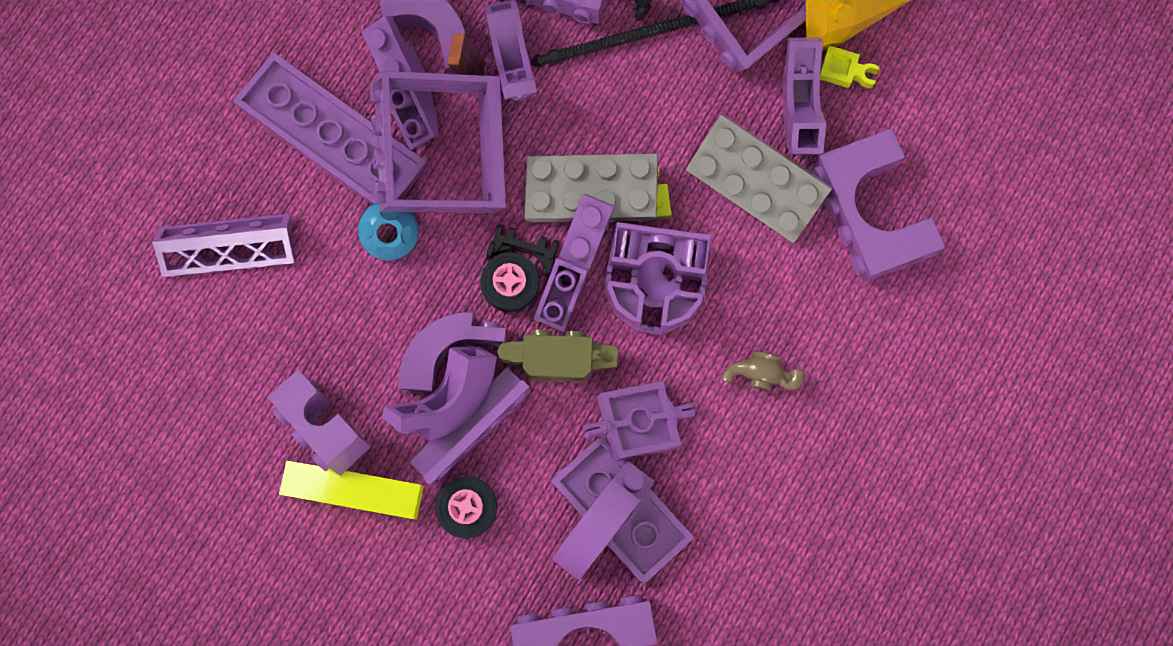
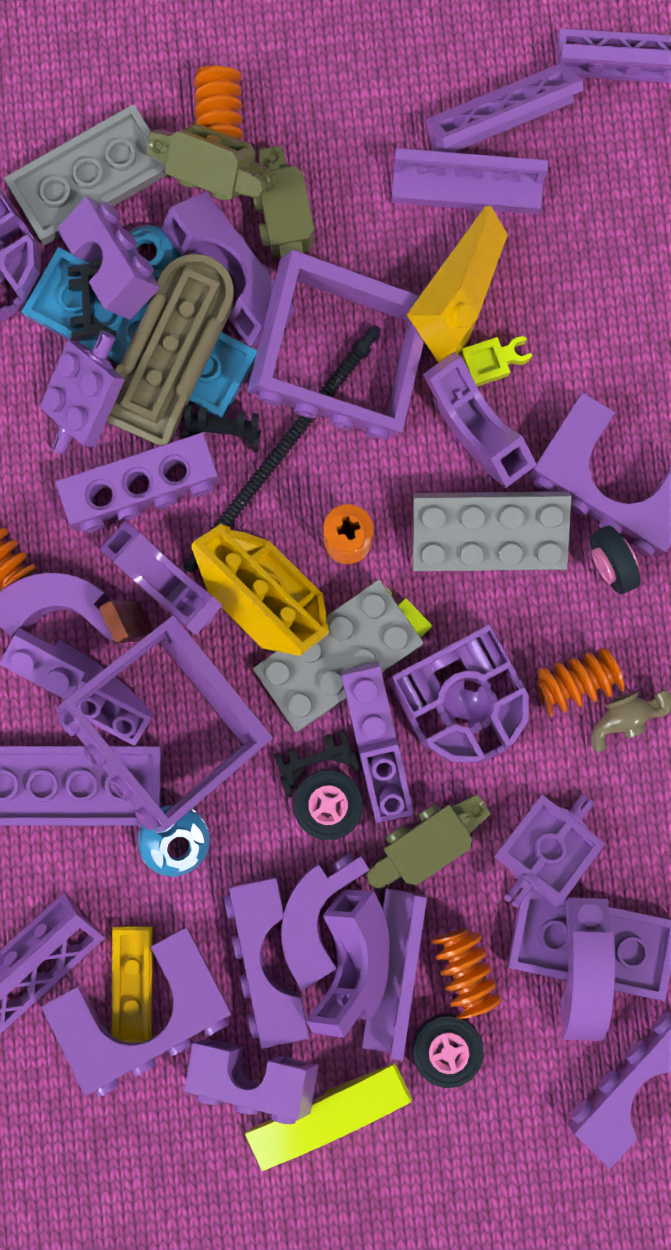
camera: 35 degrees left, 5 degrees up
none -> medium lavender arch [41,927,232,1098]
none -> yellow tile [112,926,154,1042]
none -> yellow wedge [191,524,329,656]
none -> medium lavender arch [224,875,310,1049]
none -> orange piece [323,504,374,565]
none -> orange piece [431,928,502,1019]
none -> orange piece [536,647,625,717]
none -> black wheel [590,525,641,595]

